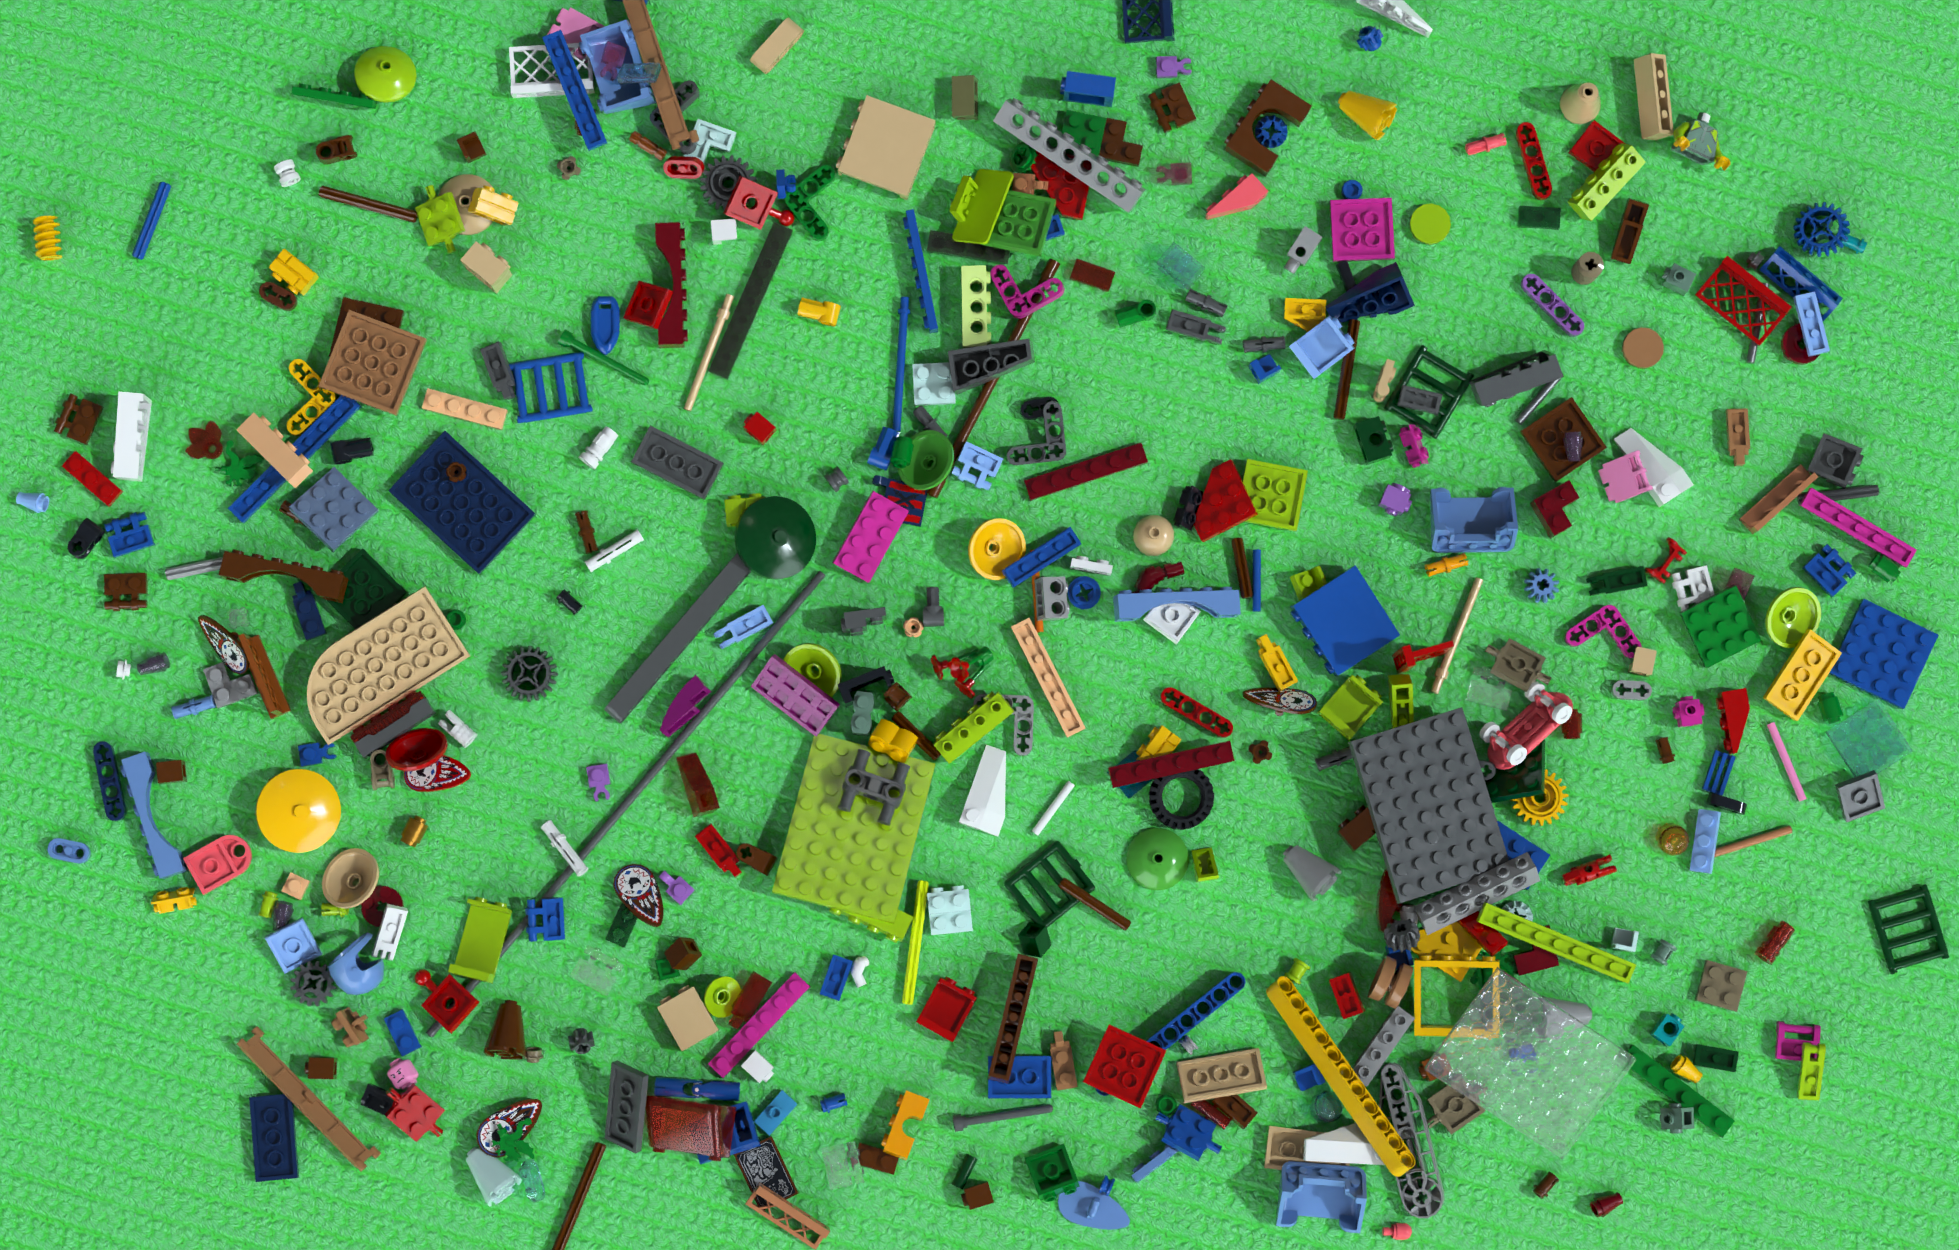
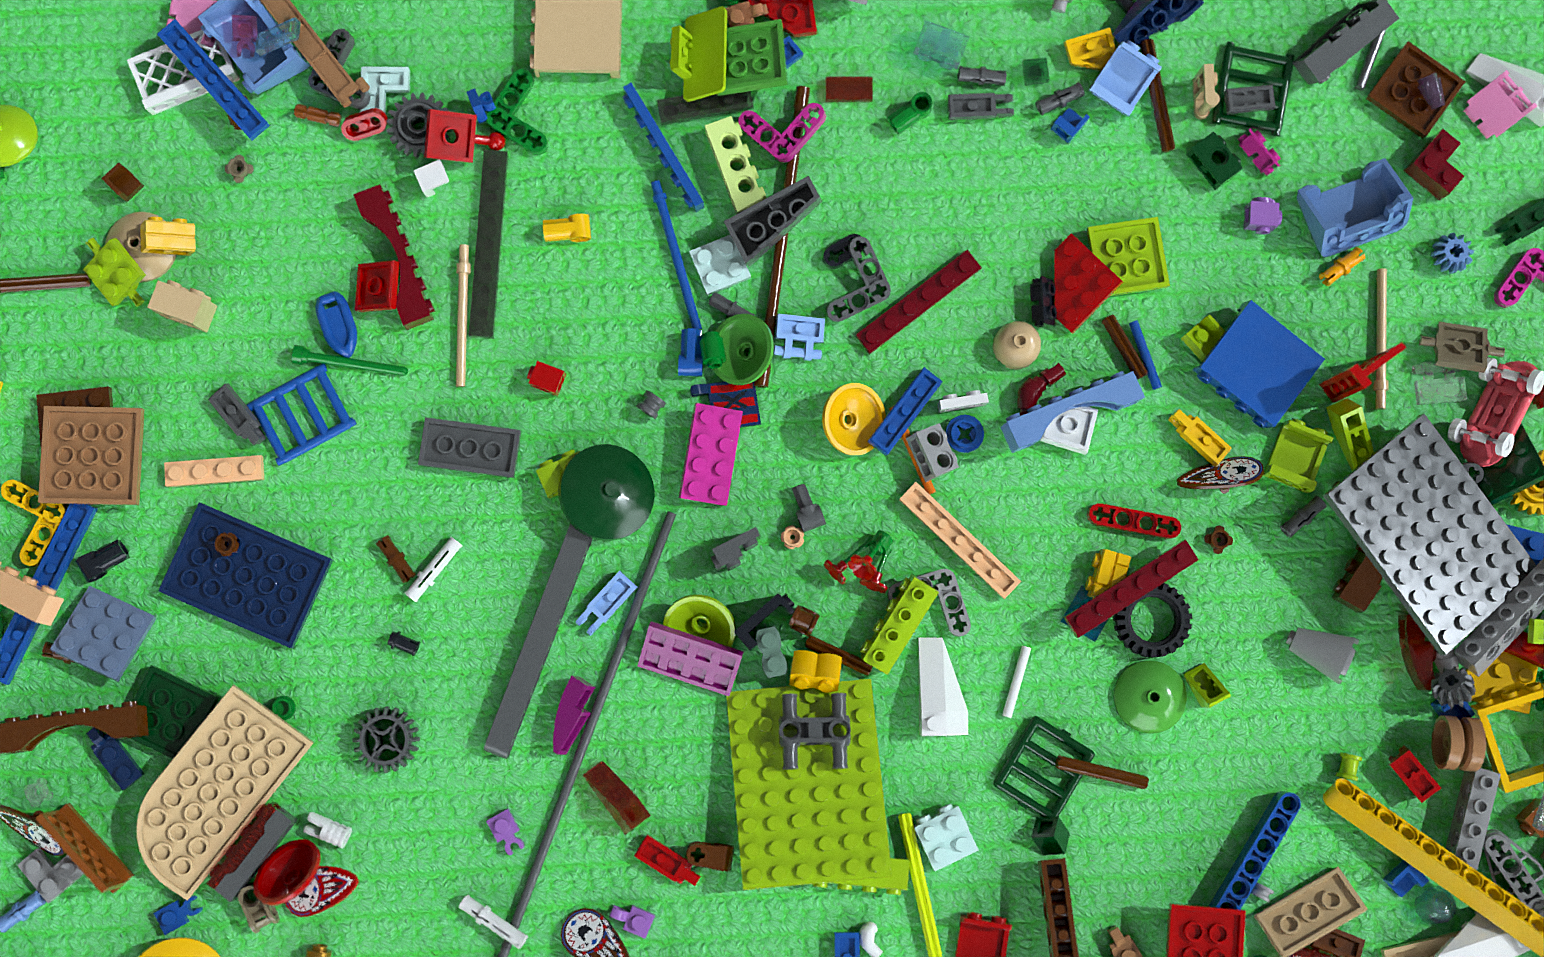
camera: 20 degrees left, 0 degrees up
white axle [579,426,618,470] -> none
none -> clear green plate [1022,57,1049,85]

